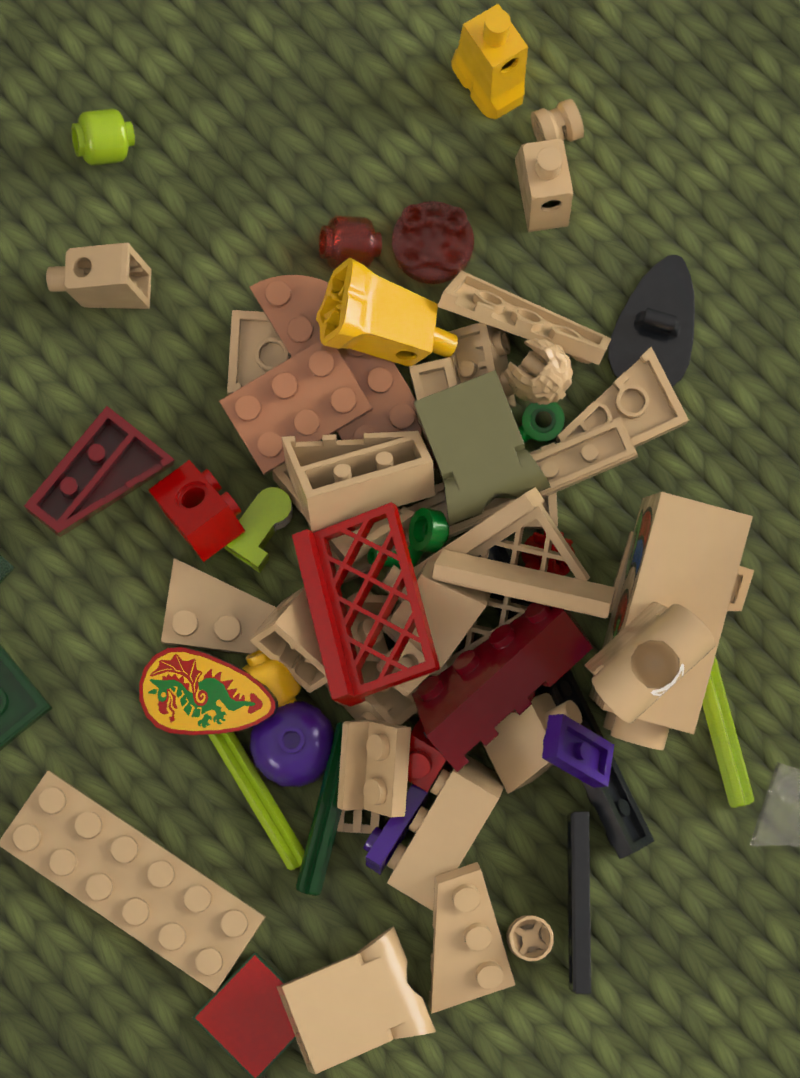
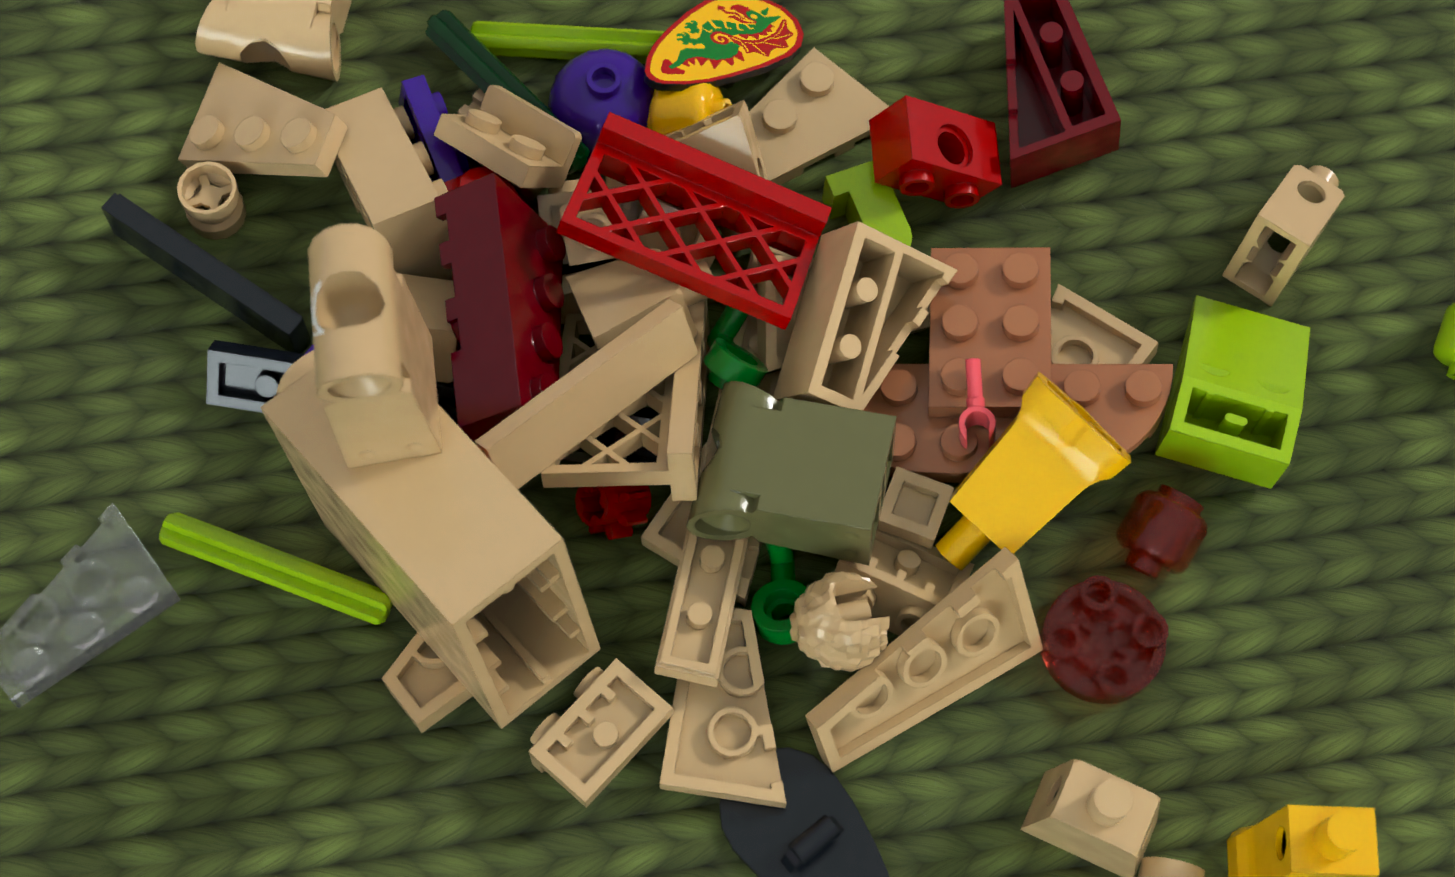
camera: 125 degrees right, 10 degrees down
none -> tan bracket [528,658,673,808]
none -> coral hand [958,358,996,449]
none -> lime slope [1155,295,1310,489]

